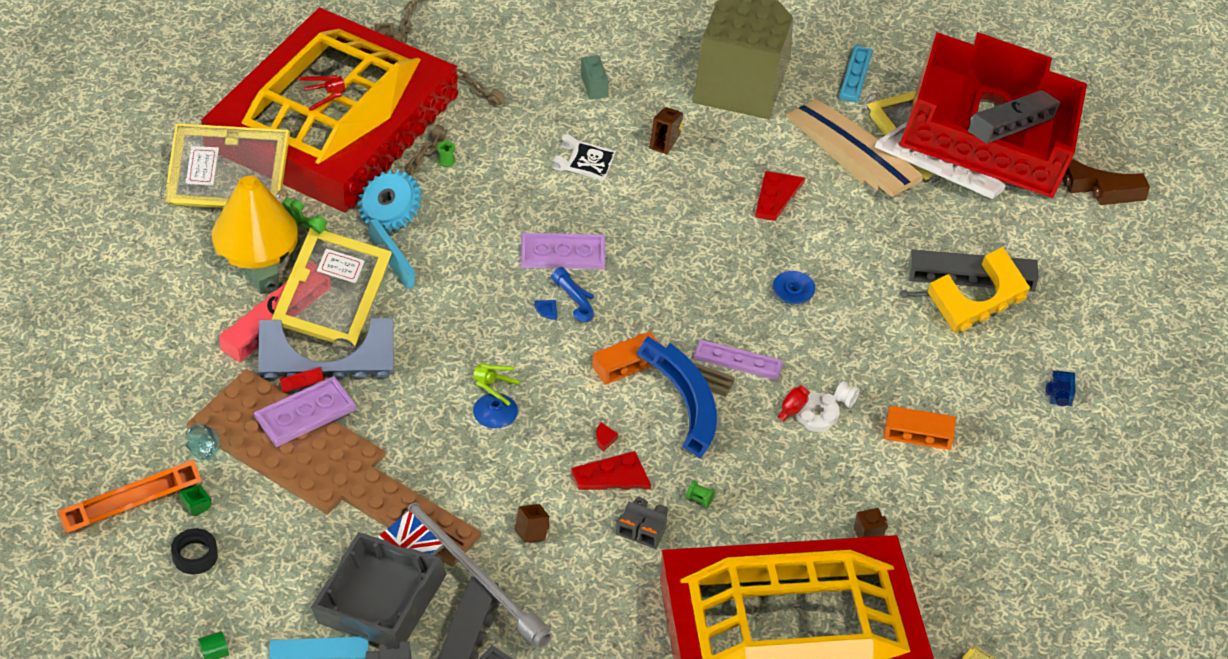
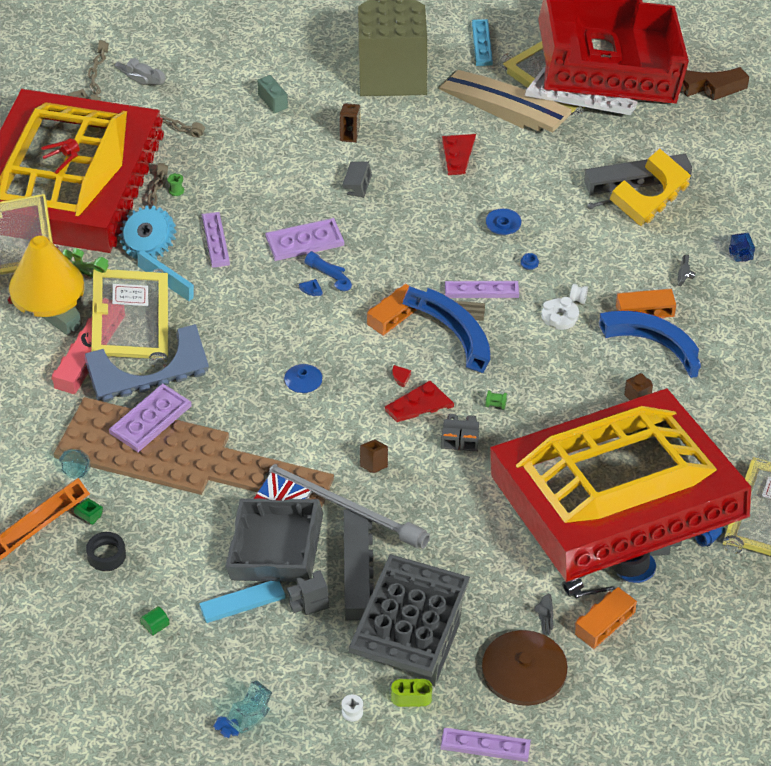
camera: 15 degrees left, 0 degrees up
red piece [279,366,325,393] -> none
lime plant [473,362,520,406] -> none
flag [553,134,616,180] -> none
red plant [777,384,811,422] -> none
dark grey brick [968,90,1061,144] -> none
none -> light grey animal [114,58,166,85]
none -> lavender tile [202,212,230,268]
none -> dark grey hinge [342,161,372,198]
none -> blue plate [521,253,539,270]
none -> blue arch [599,311,701,378]
none -> dark grey piece [678,254,696,287]

